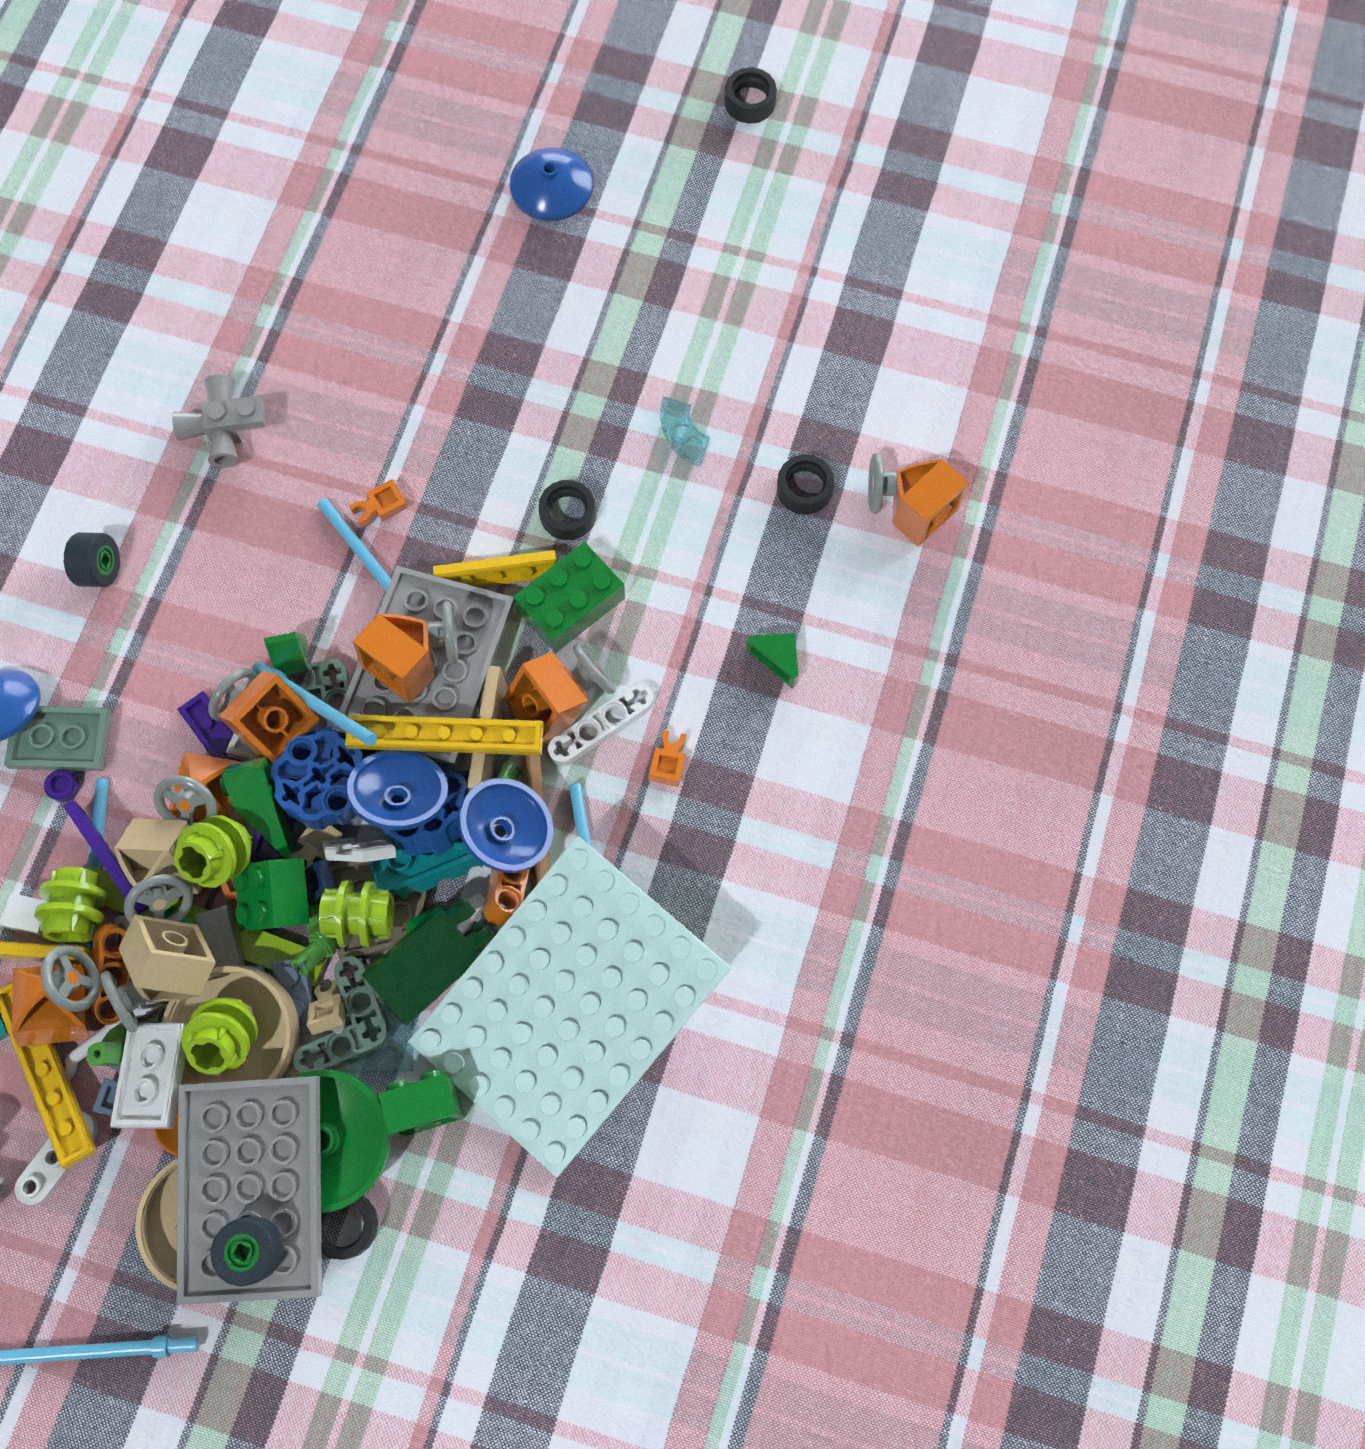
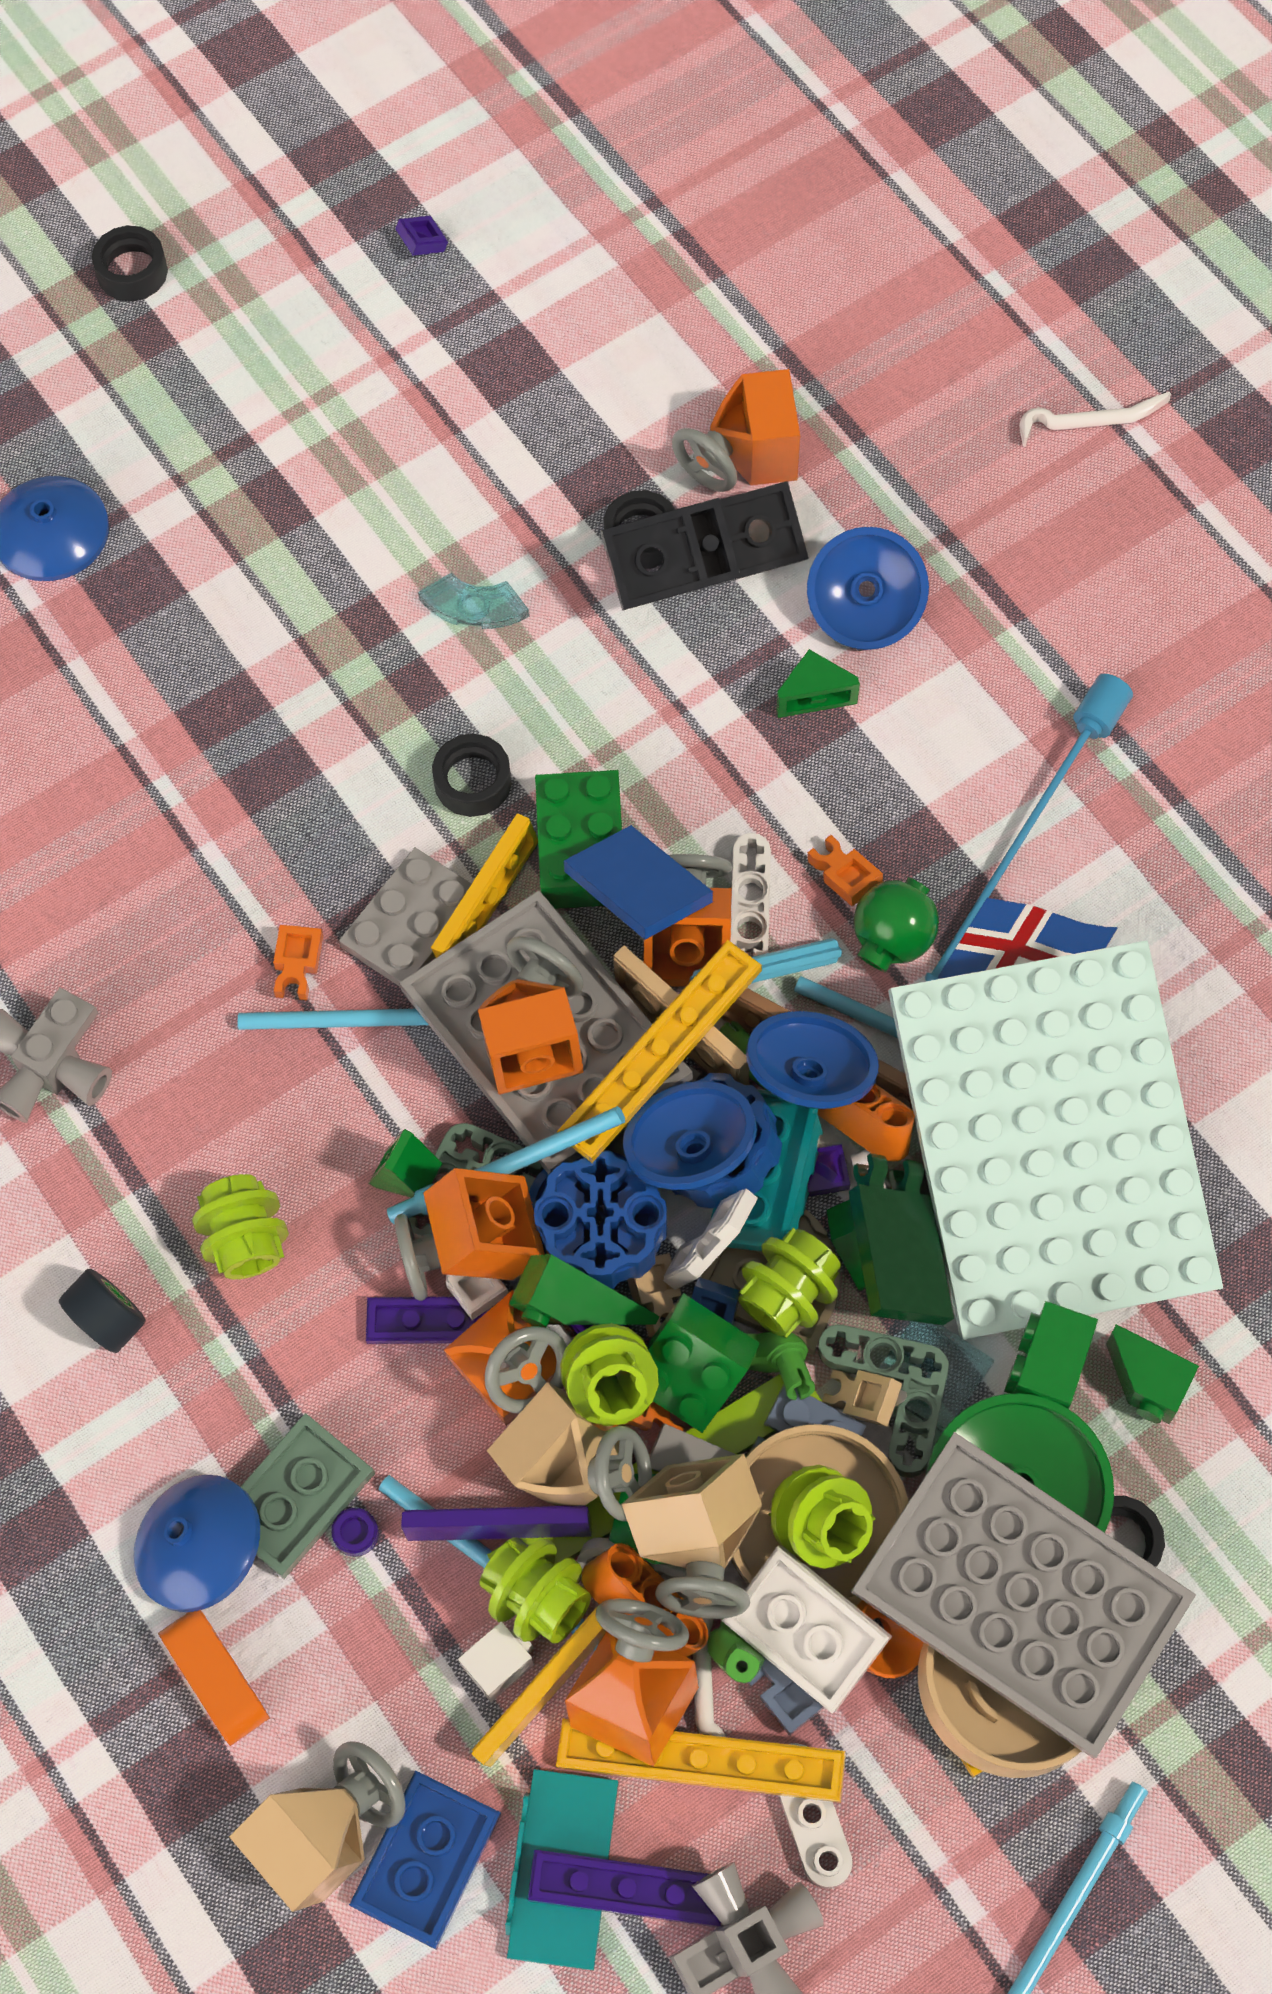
camera: 50 degrees left, 5 degrees down
black wheel [210,1216,284,1287] -> none
none -> lime piece [192,1174,289,1280]
none -> light grey plate [339,847,472,987]
none -> dark purple tile [395,216,448,256]
none -> blue tile [564,825,713,940]
none -> black bracket [600,481,809,611]
none -> medium azure axle [690,938,842,983]
none -> blue dish [807,527,929,650]
none -> dark purple tile [808,1144,851,1197]
none -> green brick [854,877,939,973]
none -> flag [925,674,1133,981]
none -> white piece [1019,392,1171,447]
none -> green slope [1106,1325,1199,1424]

